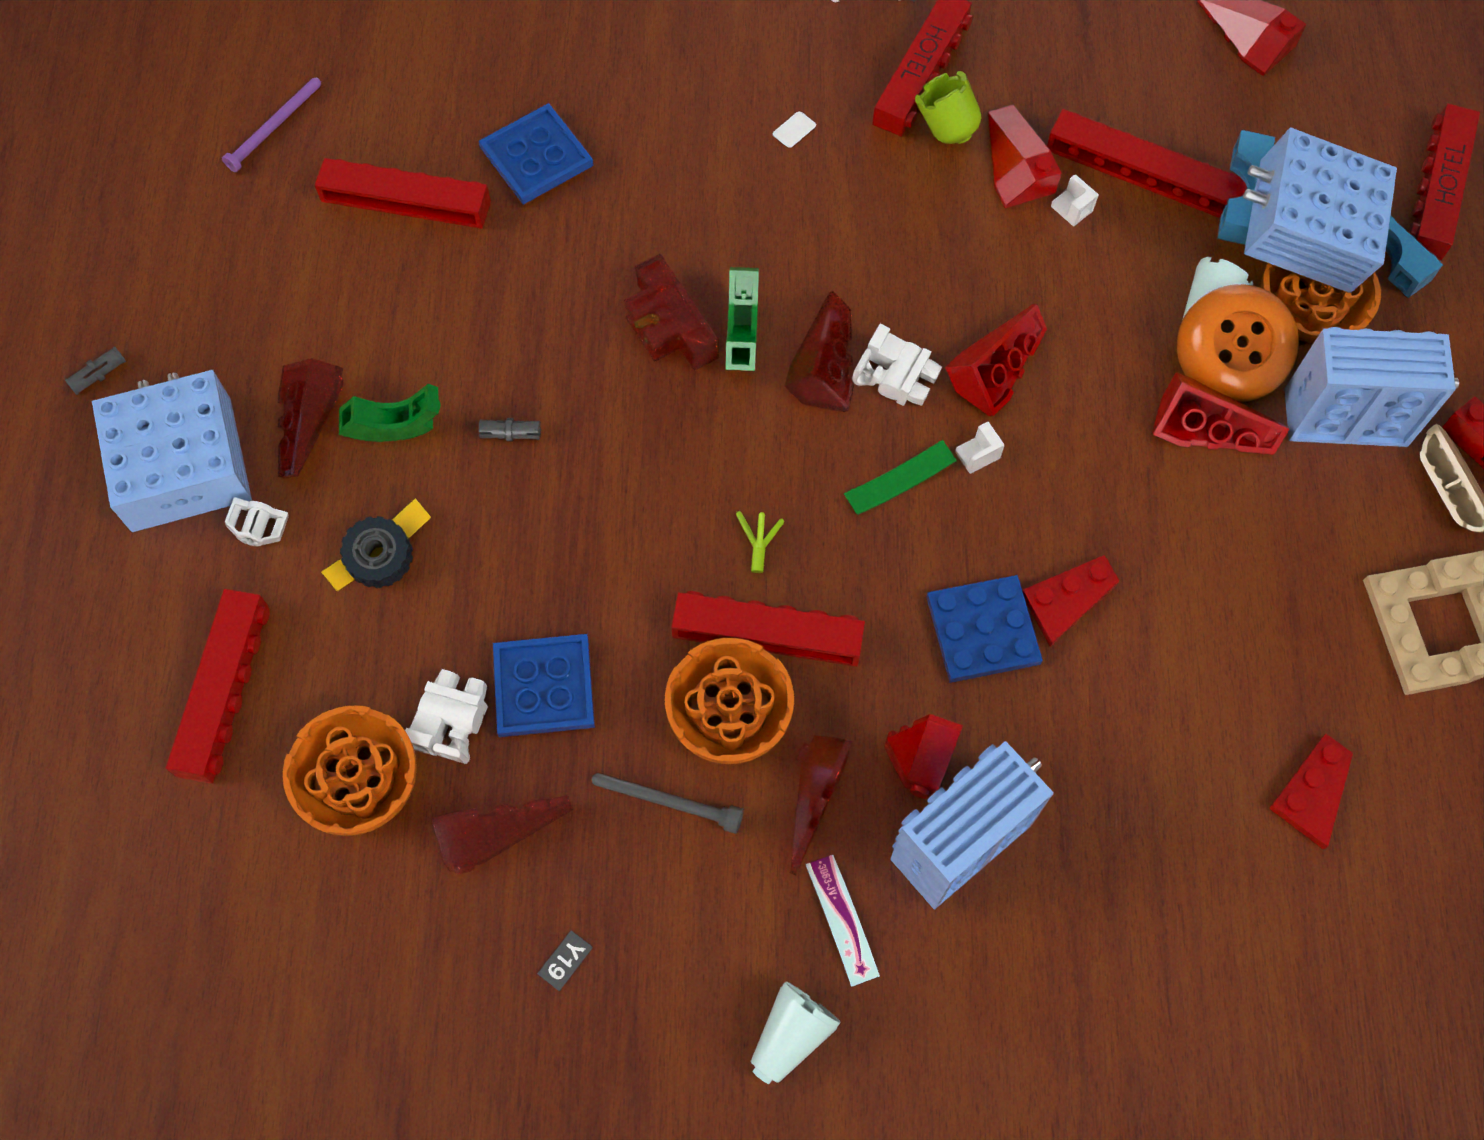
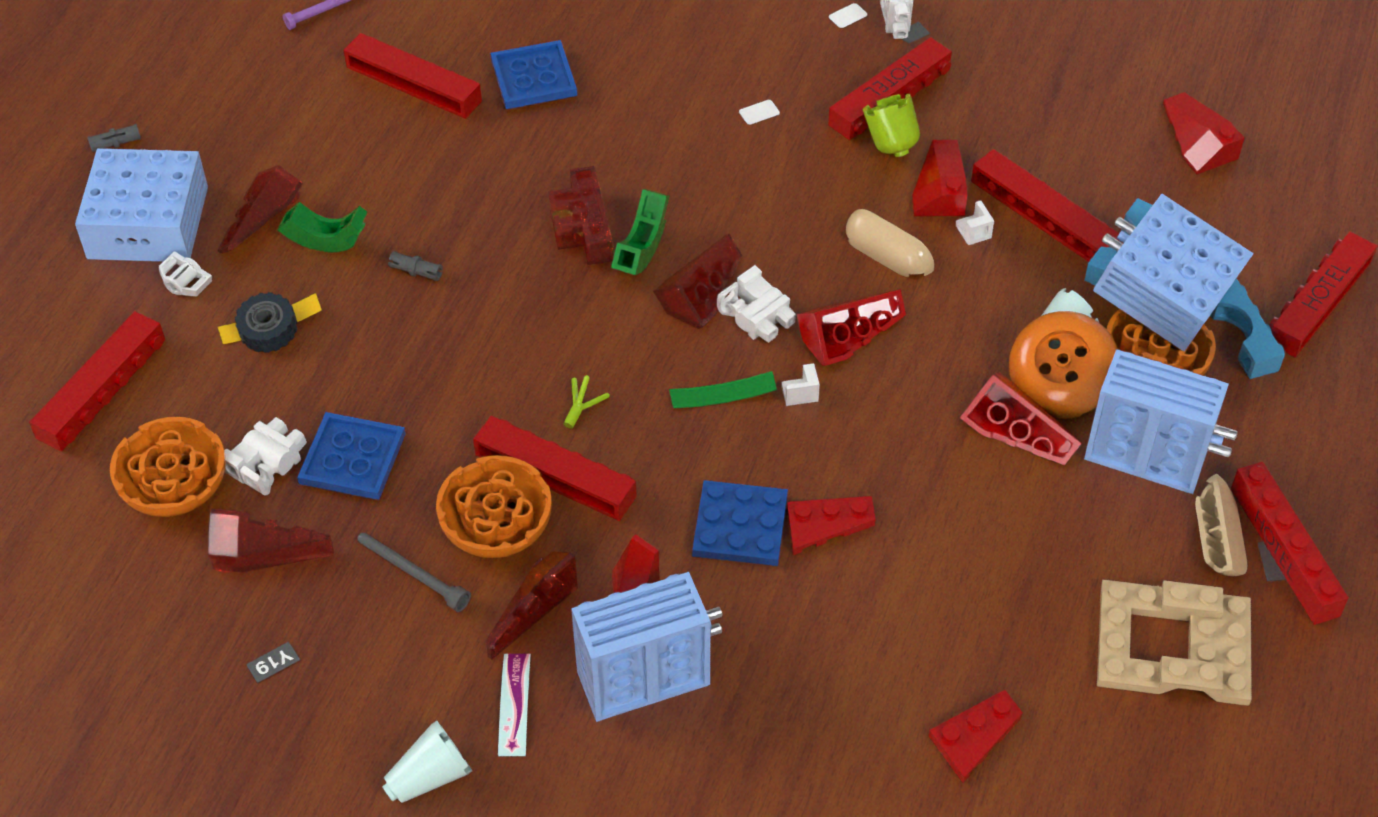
camera: 20 degrees right, 15 degrees down
none -> tan brick [846,209,934,277]

